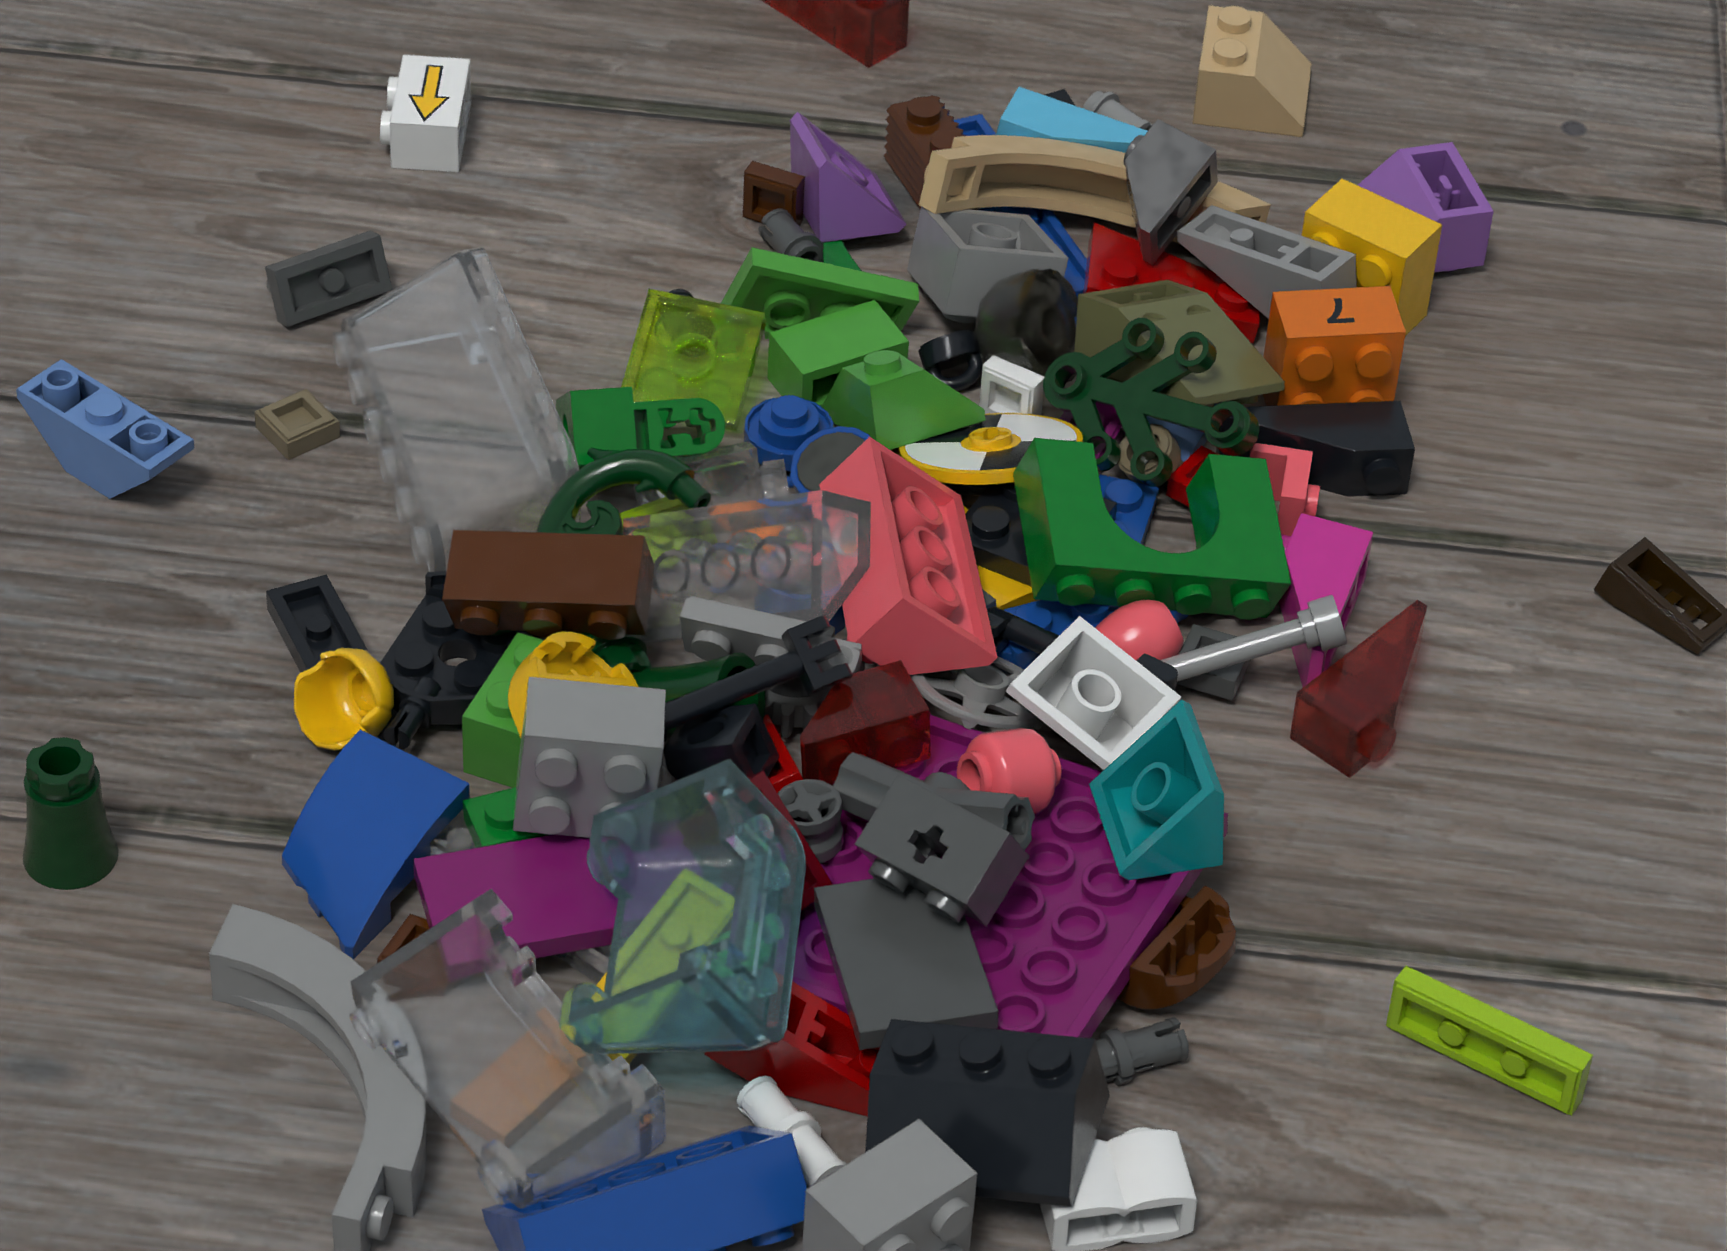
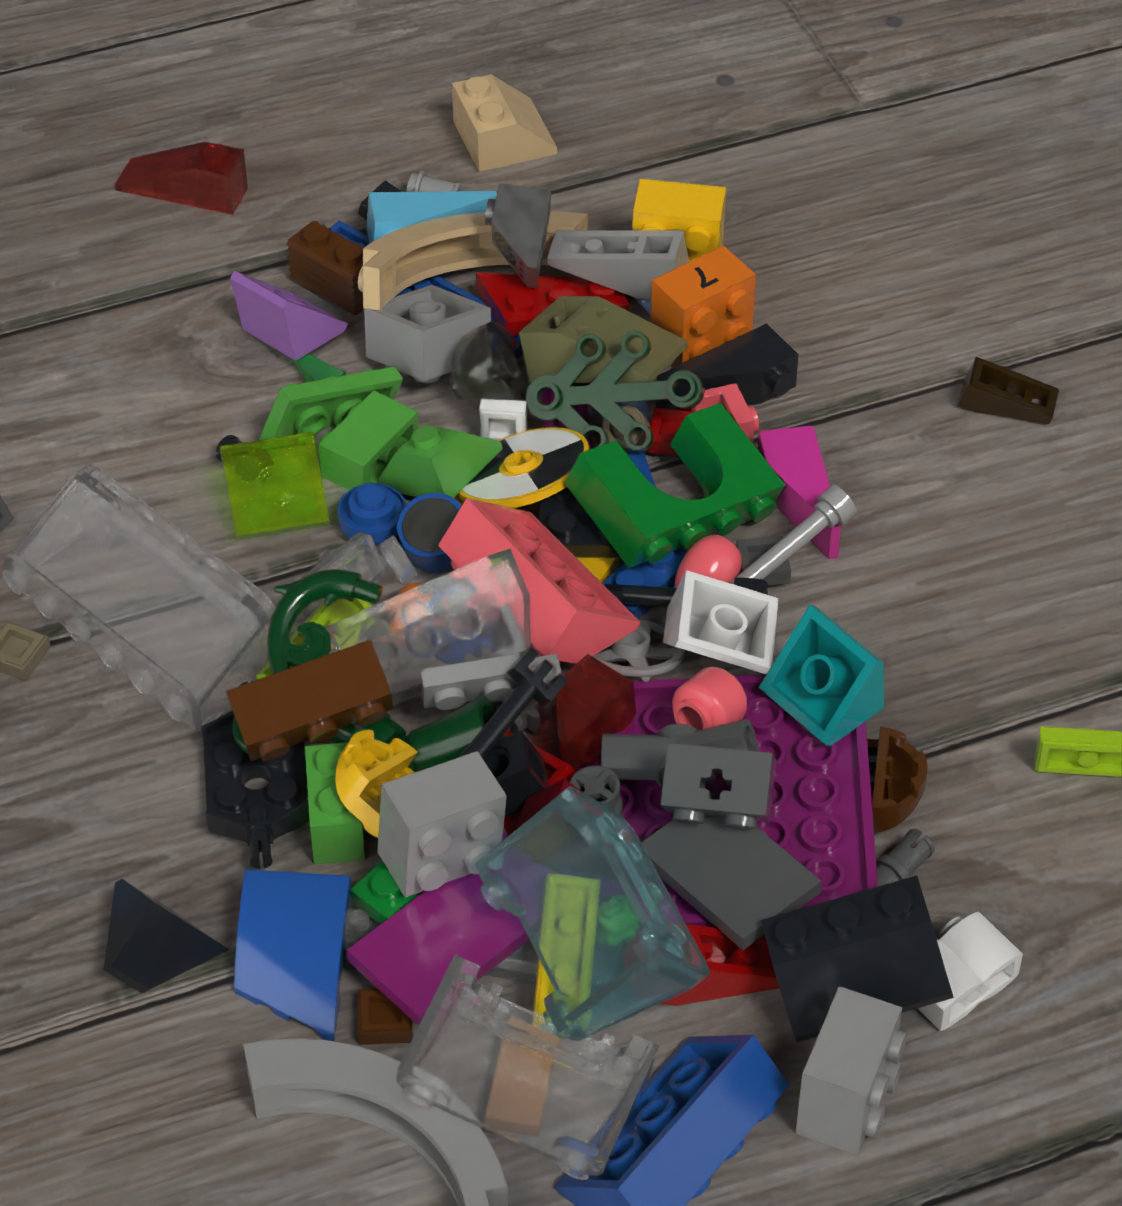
camera: 25 degrees left, 5 degrees up
dark green plant [23,737,118,890] -> none
black plate [266,574,368,673] -> none
yellow hair [294,647,394,751] -> none
green brick [556,387,725,473] -> none
white pin [737,1076,846,1188] -> none
reddish brown tile [743,161,805,226] -> none
dark grey pin [758,209,823,262] -> none
black tile [918,330,983,391] -> none
clear red slope [1290,600,1428,778] -> none
medium lavender slope [1358,142,1494,273] -> none
none -> black slope [104,879,230,993]

